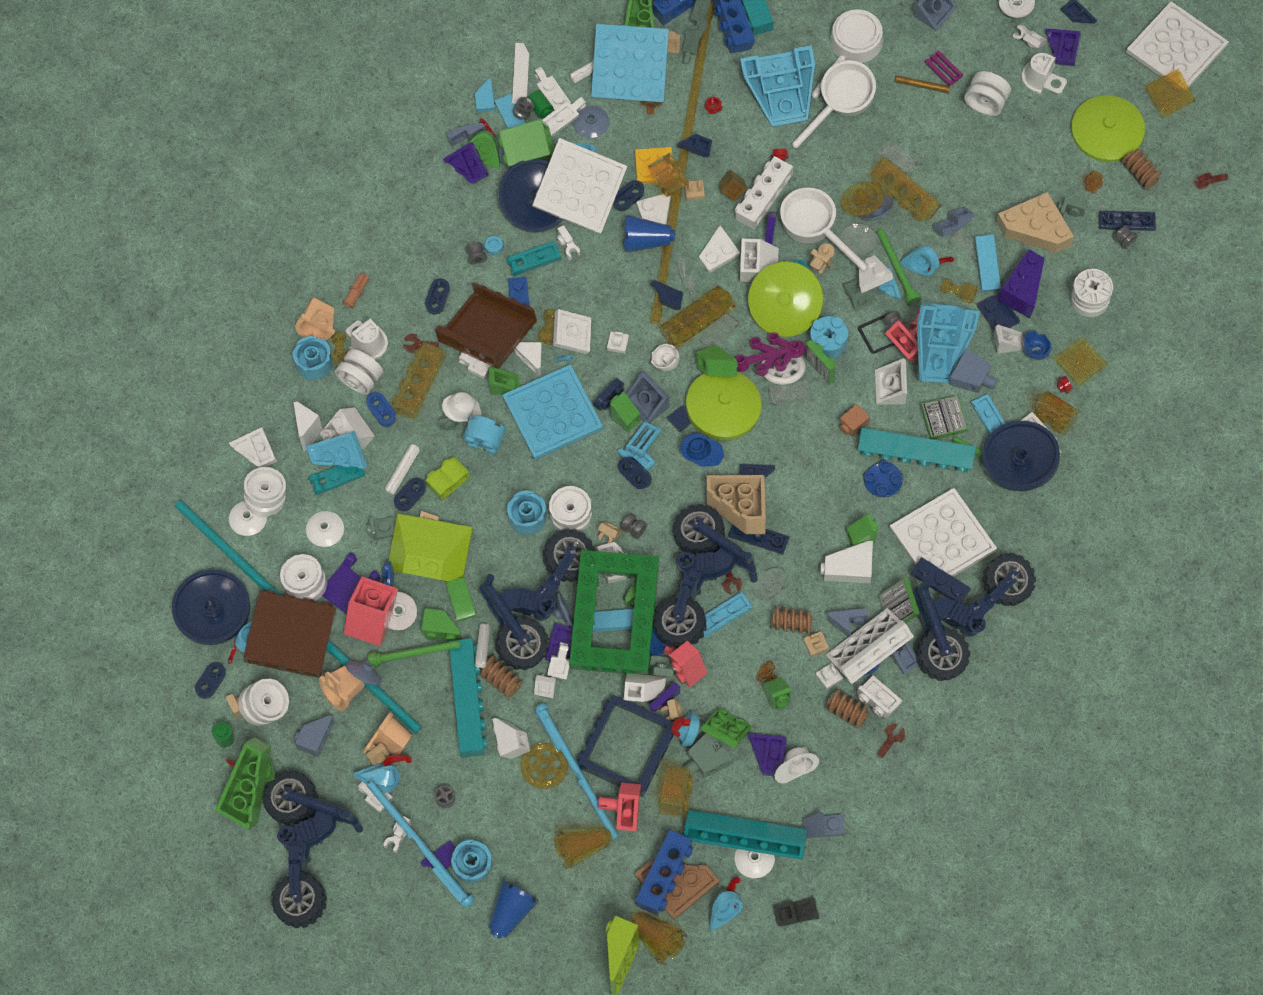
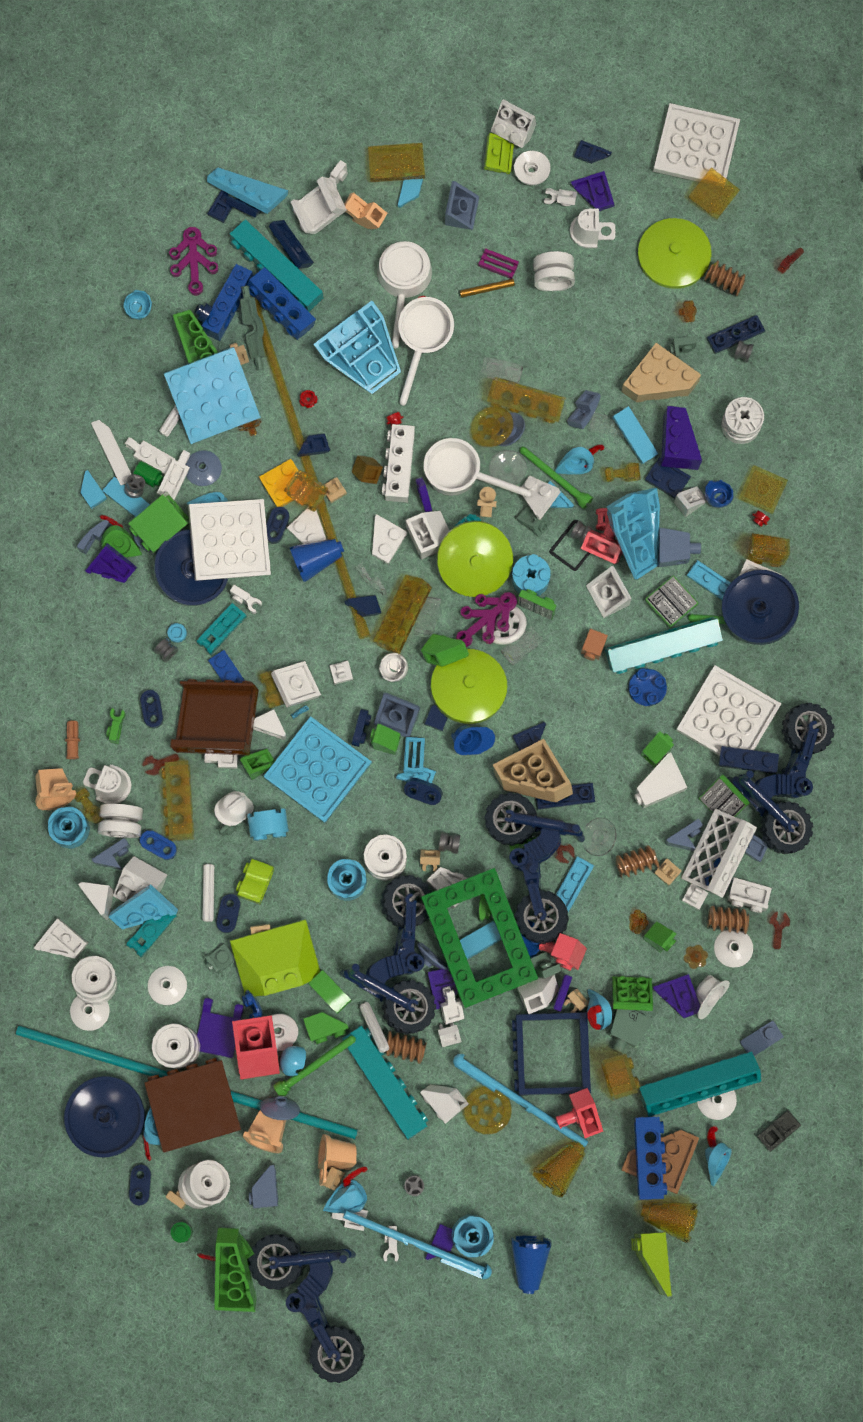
camera: 30 degrees left, 10 degrees up
none -> sand blue slope [92,838,131,870]
none -> bright green plate [107,708,126,744]
none -> medium azure hair [279,1046,306,1076]
none -> clear orange plant [684,945,708,969]
none -> white dish [714,929,753,968]

